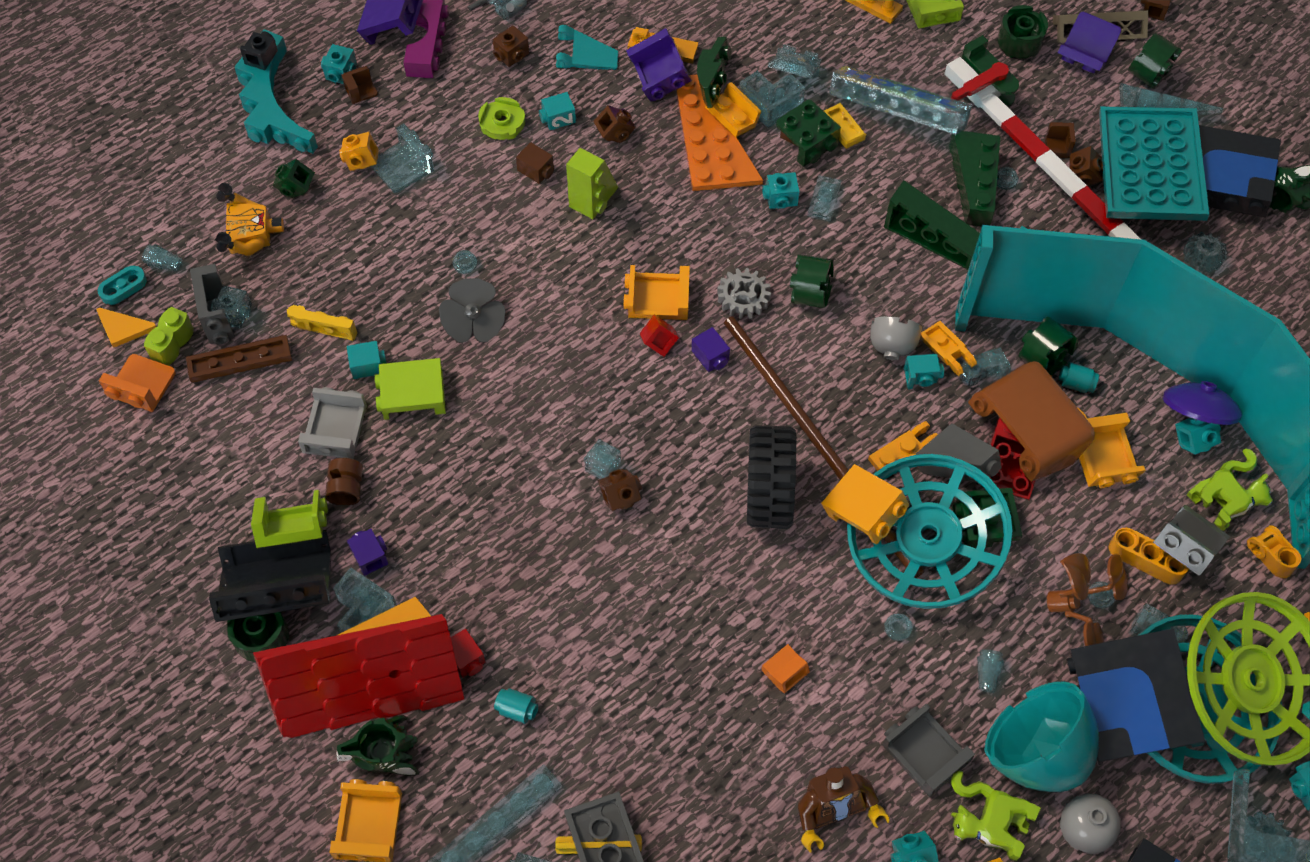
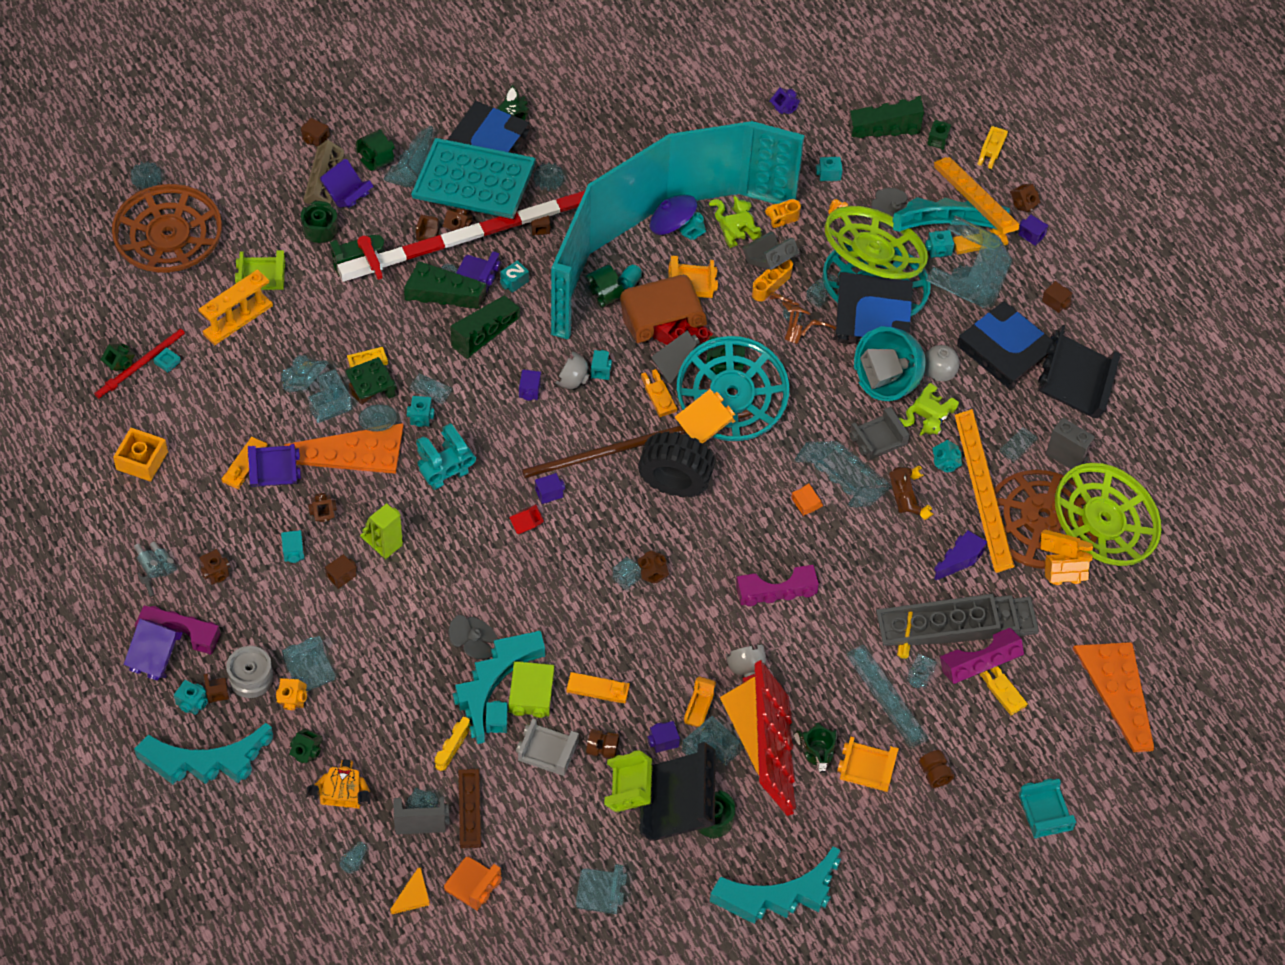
camera: 80 degrees left, 5 degrees down
teal plate [98,266,147,305] -> none
lime brick [144,307,194,366] -> none
black brick [240,31,278,70] -> none
clear light blue plate [453,250,477,274] -> none
lime plate [478,97,525,140] -> none
teal brick [494,688,538,724] -> none
teal flag [556,25,618,70] -> none
light orange panel [623,265,690,320] -> none
dark green slope [697,37,732,108] -> none
light orange bracket [705,82,761,137] -> none
light grey gear [717,268,771,319] -> none
dark green brick [790,254,834,308] -> none
clear light blue brick [829,66,972,135] -> none
clear light blue plate [884,614,912,641] -> none
light orange hinge [920,321,977,376] -> none
clear light blue leg [959,347,1012,386] -> none
clear light blue cone [977,650,1005,693] -> none
none -> light grey wheel [226,646,273,698]
none -> clear light blue dish [359,405,397,432]
none -> teal piece [416,423,476,490]
none -> teal arch [452,631,545,744]
none -> dark purple bracket [457,251,502,293]
none -> dark purple brick [519,370,541,401]
none -> light orange hinge [566,672,630,704]
none -> clear light blue bracket [576,864,627,914]
none -> light orange animal [684,676,717,729]
none -> teal arch [710,846,842,924]
none -> light grey cylinder [725,645,766,677]
none -> magenta arch [736,565,819,606]
none -> clear light blue windscreen [794,441,891,507]
none -> light grey torso [860,349,908,389]

